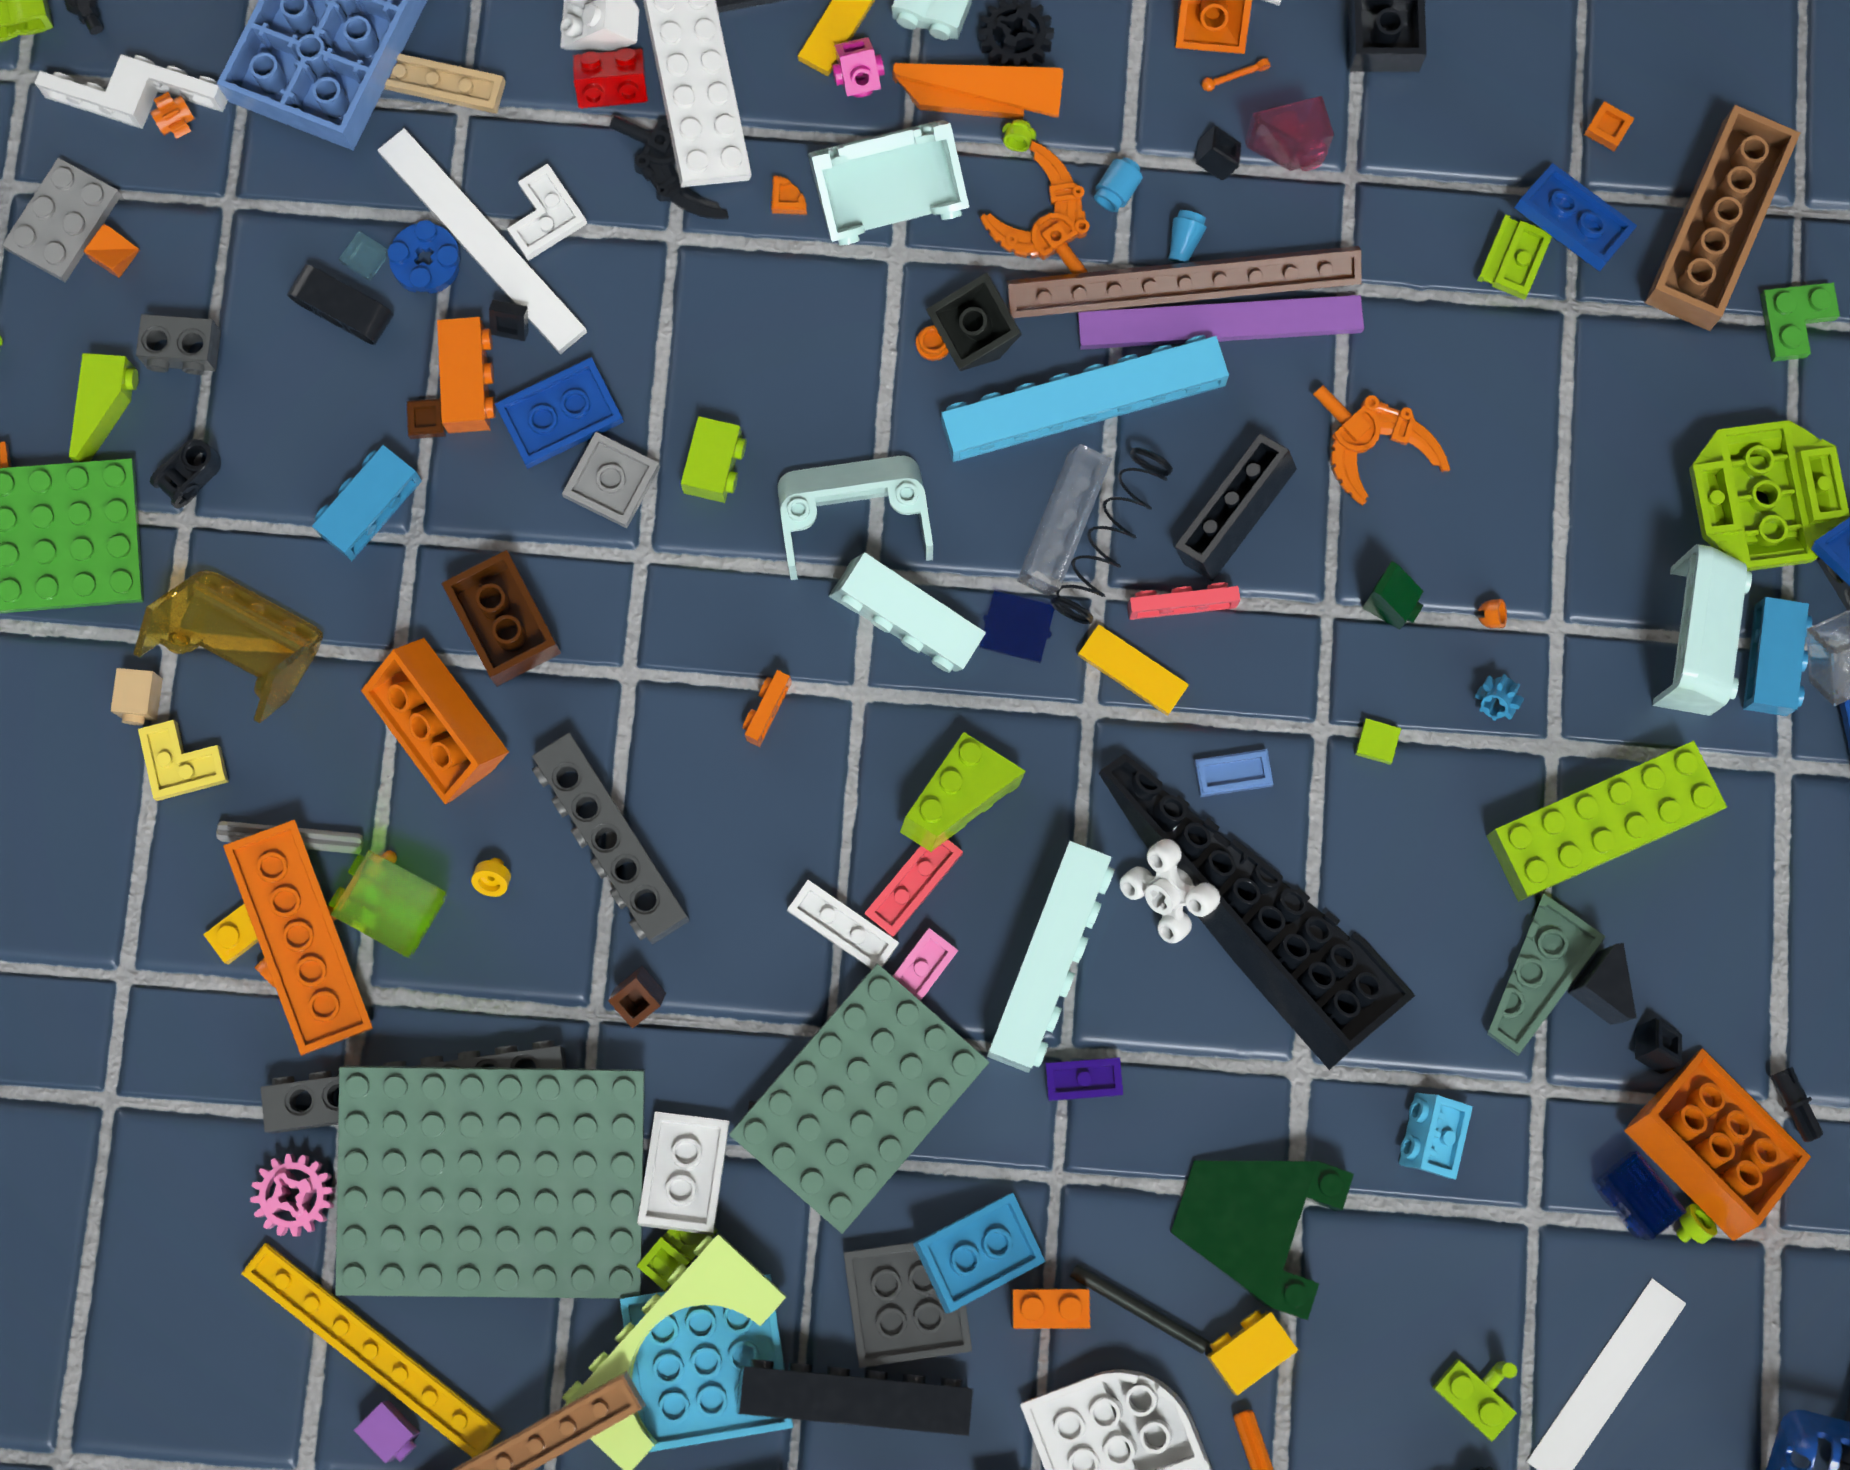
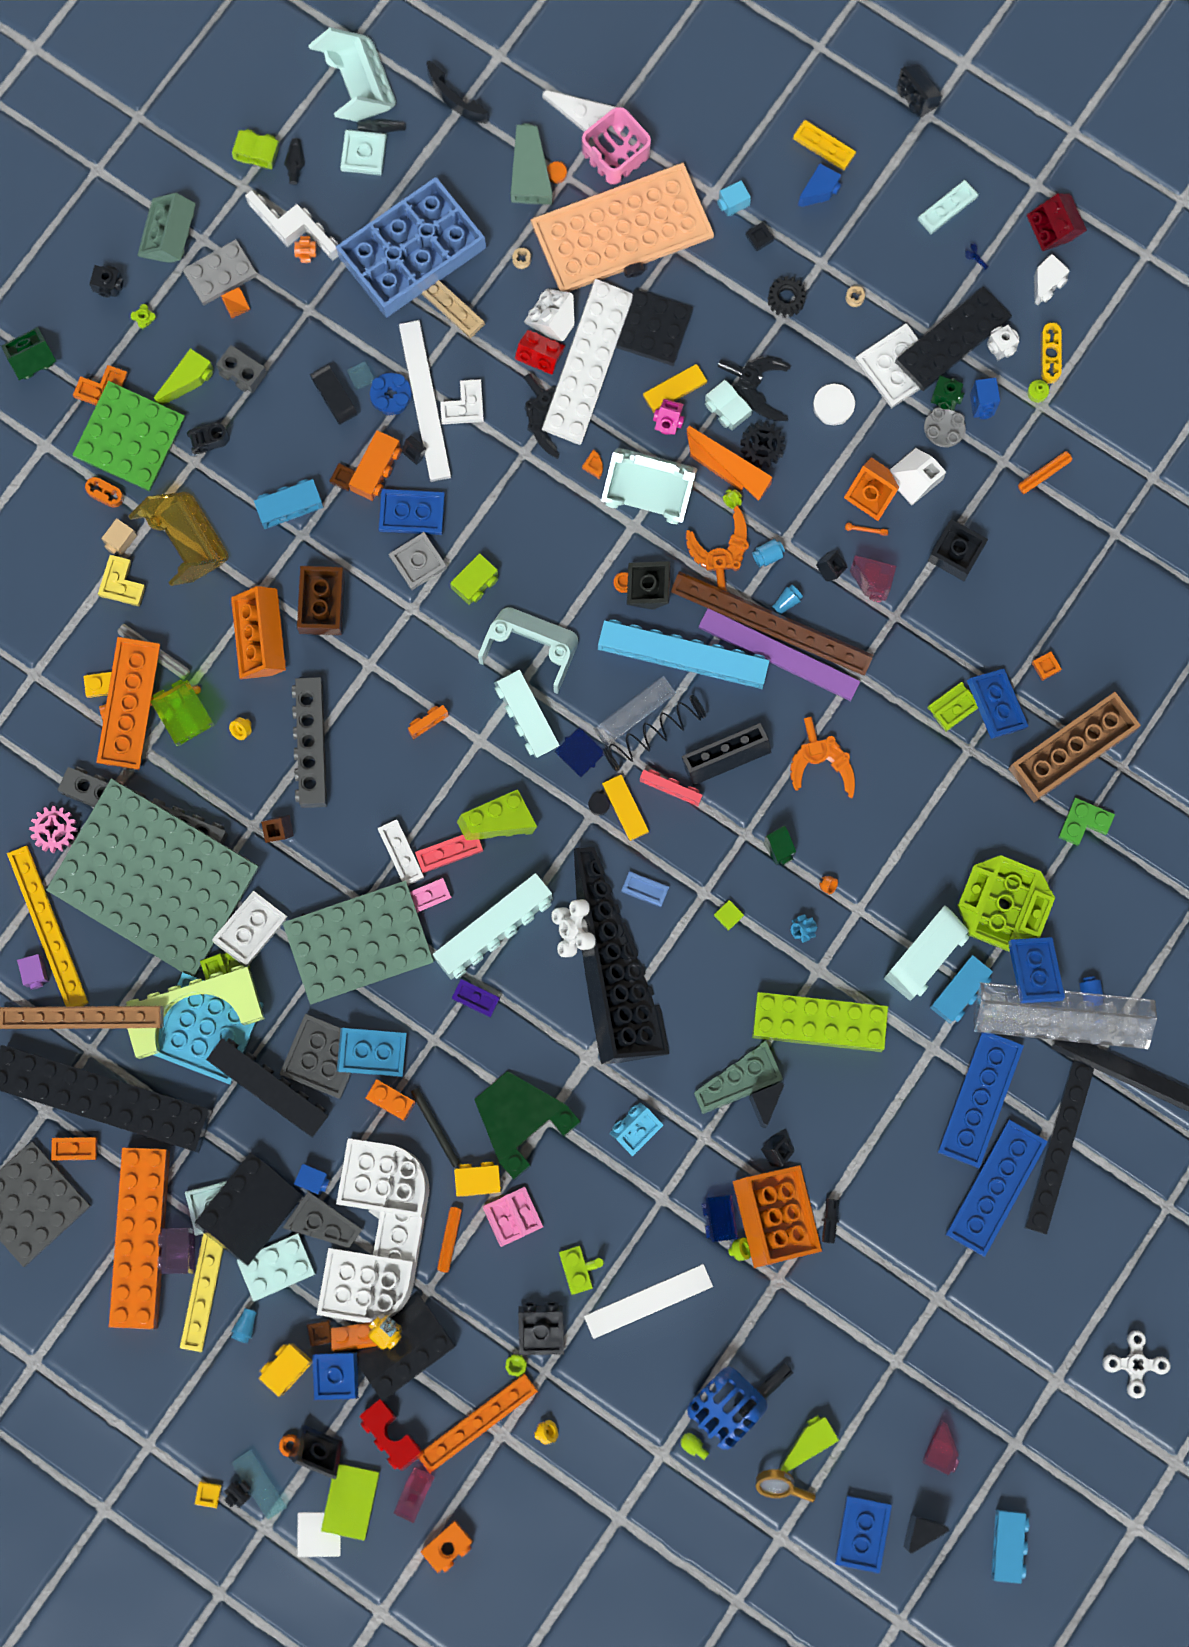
camera: 30 degrees right, 0 degrees up
none -> orange beam [85,477,124,508]
none -> bright pink slope [482,1187,543,1247]
none -> black tile [588,793,610,816]

